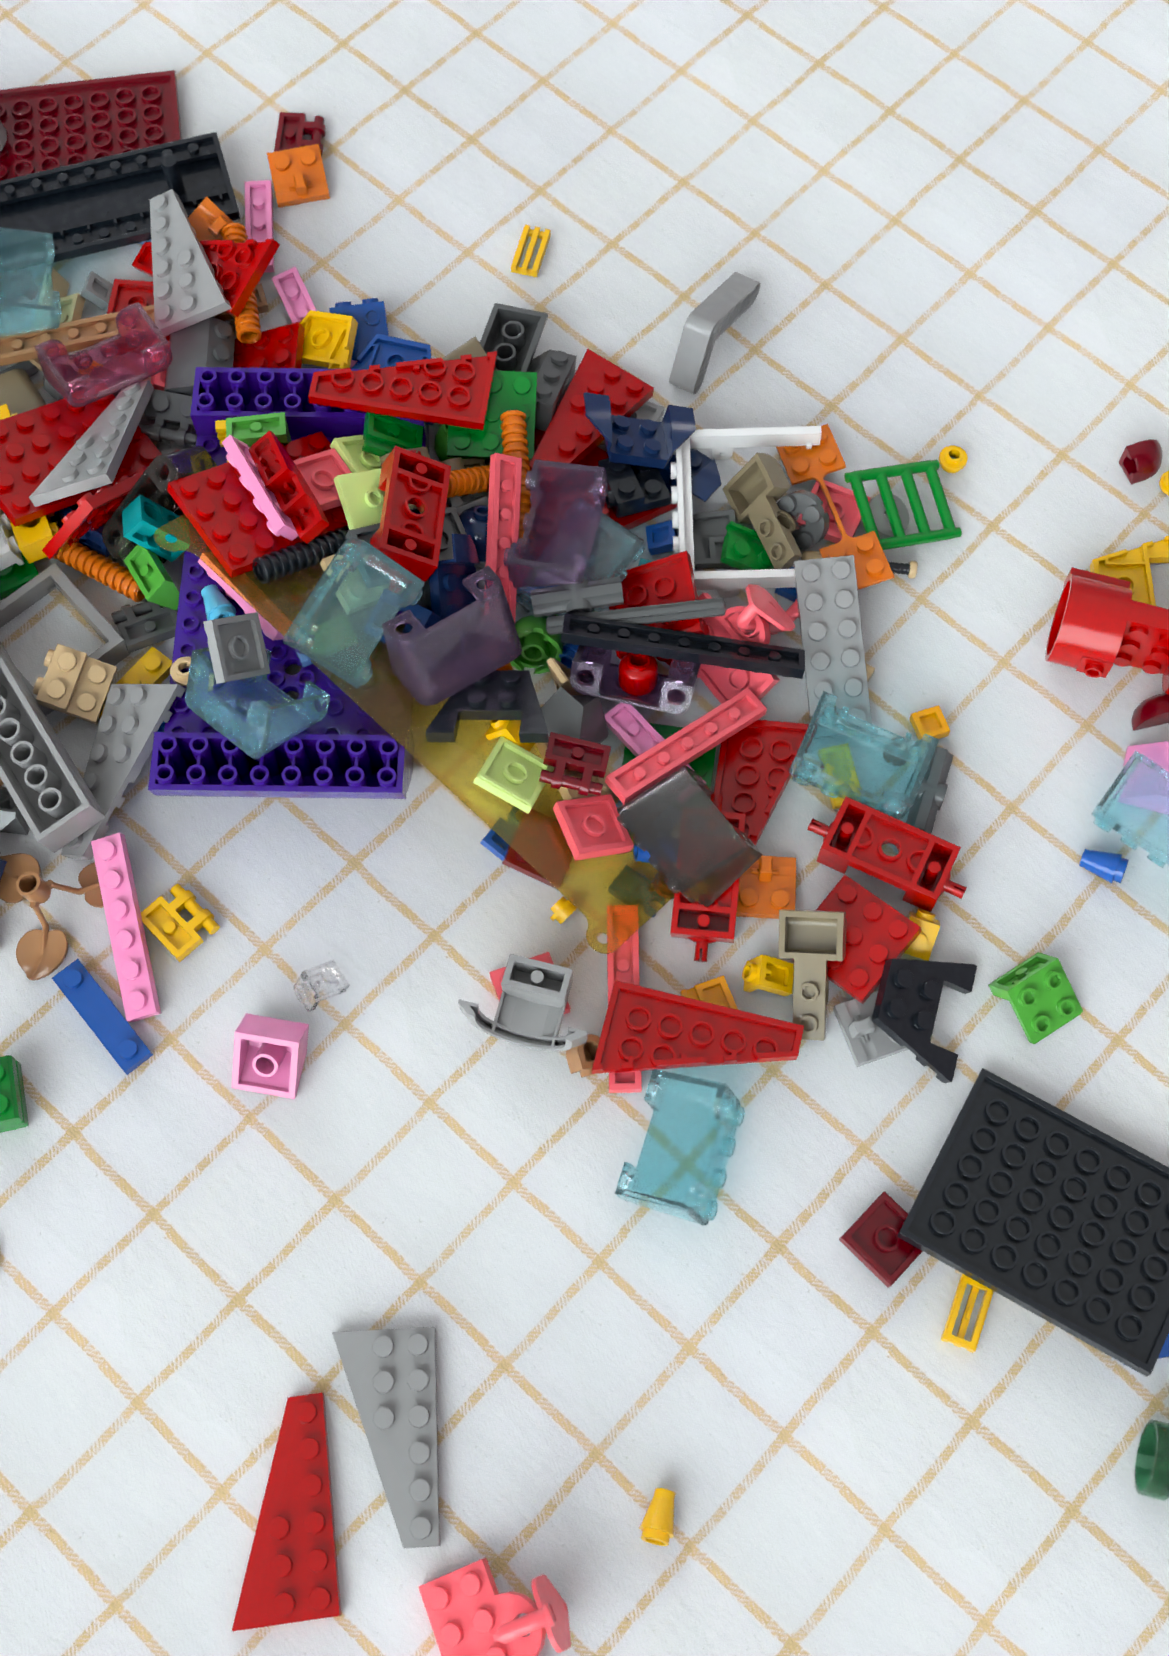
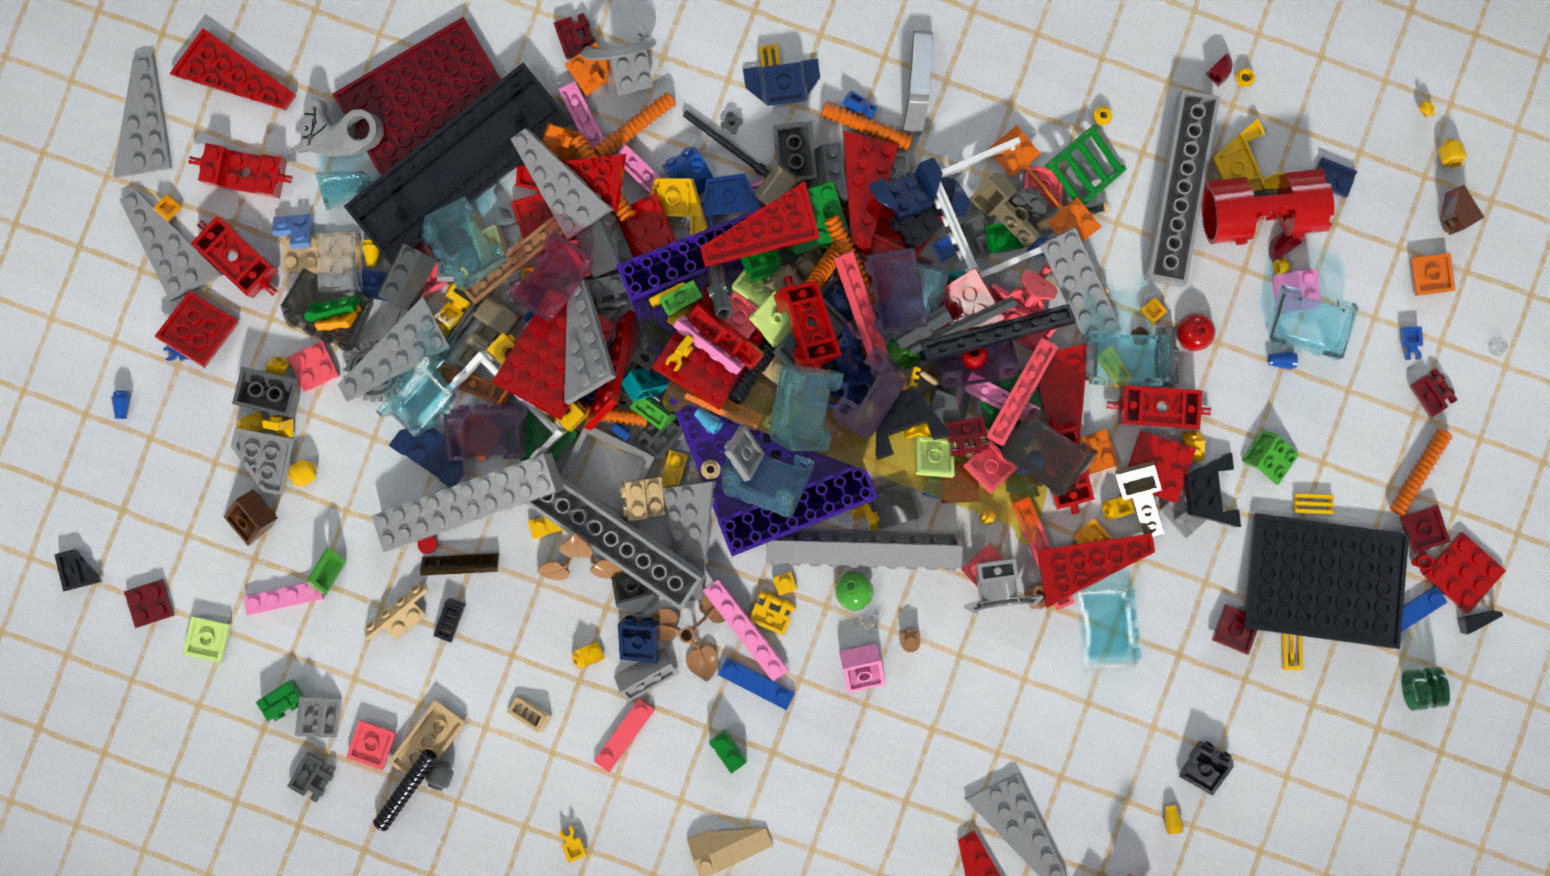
camera: 25 degrees left, 20 degrees up
none -> light grey piece [579,33,656,96]
none -> orange piece [593,92,676,157]
none -> blue plate [611,424,632,442]
none -> yellow plate [666,335,694,372]
none -> black bar [683,110,770,178]
none -> dark grey piece [707,264,733,319]
none -> dark grey plate [721,112,743,135]
none -> dark blue piece [743,58,820,106]
none -> light grey brick [766,530,963,571]
none -> yellow plate [773,571,797,596]
none -> orange piece [821,101,913,151]
none -> bright green cylinder [835,571,874,611]
none -> blue plate [842,90,878,118]
none -> yellow bracket [851,503,880,532]
none -> dark grey plate [873,481,919,529]
none -> medium nougat plate [900,628,920,652]
none -> yellow tile [907,367,921,389]
none -> light grey brick [1144,89,1220,287]
none -> red cylinder [1176,313,1216,352]
none -> black plate [1179,740,1234,796]
none -> yellow plate [1273,257,1290,275]
none -> yellow tile [1293,493,1334,514]

